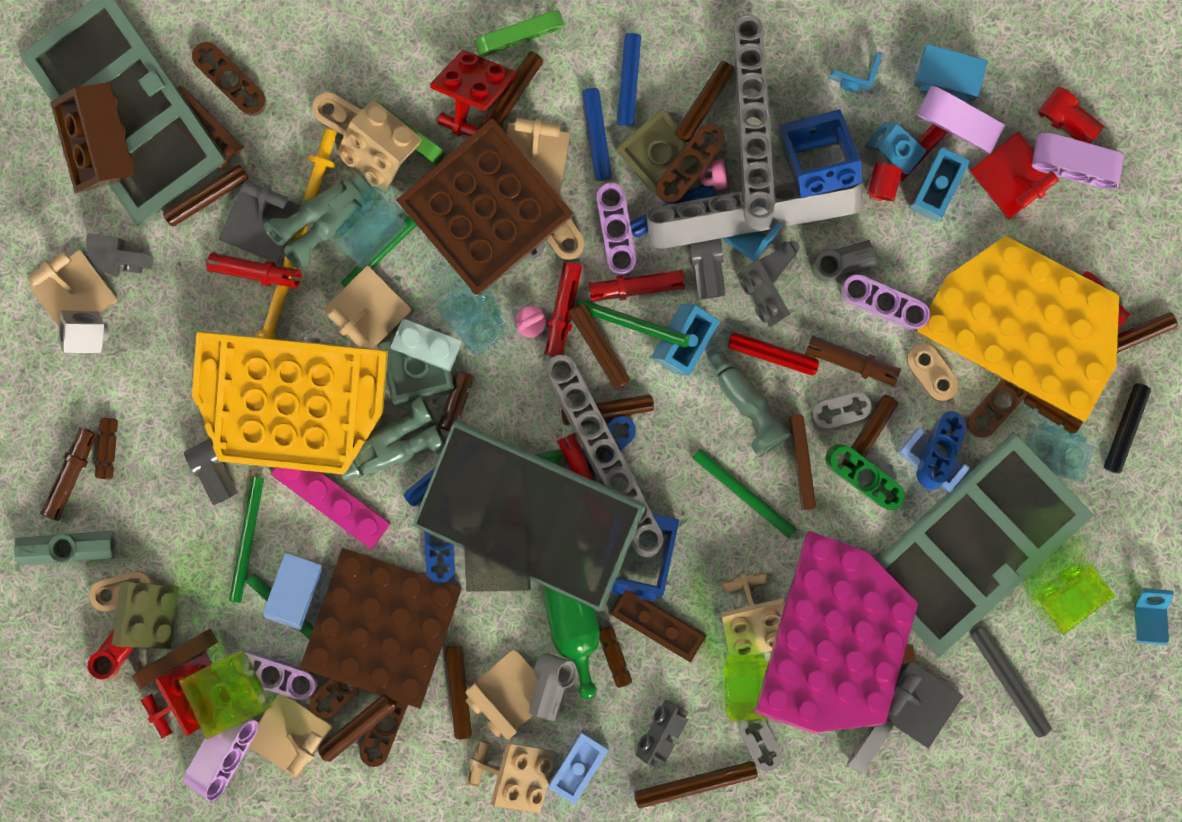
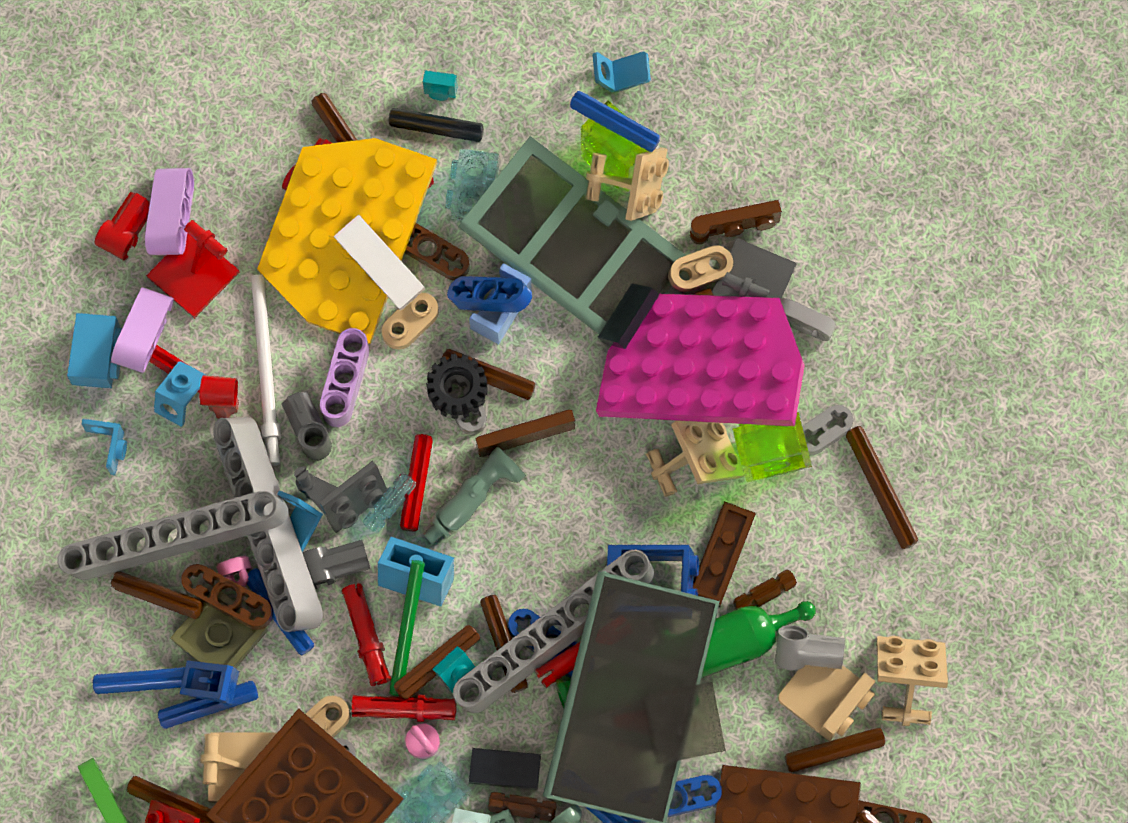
camera: 95 degrees left, 15 degrees down
light blue panel [548,730,609,805] -> none
lavender beam [597,183,636,276] -> none
dark grey hinge [636,699,689,768] -> none
green bar [692,449,797,538] -> none
blue window [779,109,863,198] -> none
reddish brown pin [805,335,901,387] -> none
green beam [825,444,905,510] -> none
dark azure brick [909,147,970,222] -> none
dark grey axle [971,626,1052,738] -> none
reddish brown axle [1024,393,1083,434] -> none
none -> blue slope [179,660,240,705]
none -> white bar [251,274,281,466]
none -> white tile [334,215,425,311]
none -> clear light blue axle [363,473,416,533]
none -> teal plate [423,70,458,101]
none -> black tyre [426,354,488,419]
none -> teal plate [432,646,475,694]
none -> black tile [469,748,541,790]
none -> blue axle [570,91,660,152]
none -> tan plate [585,147,669,221]
none -> black tile [598,283,659,349]
none -> tan plate [668,246,733,292]
none -> reddish brown plate [690,200,782,244]

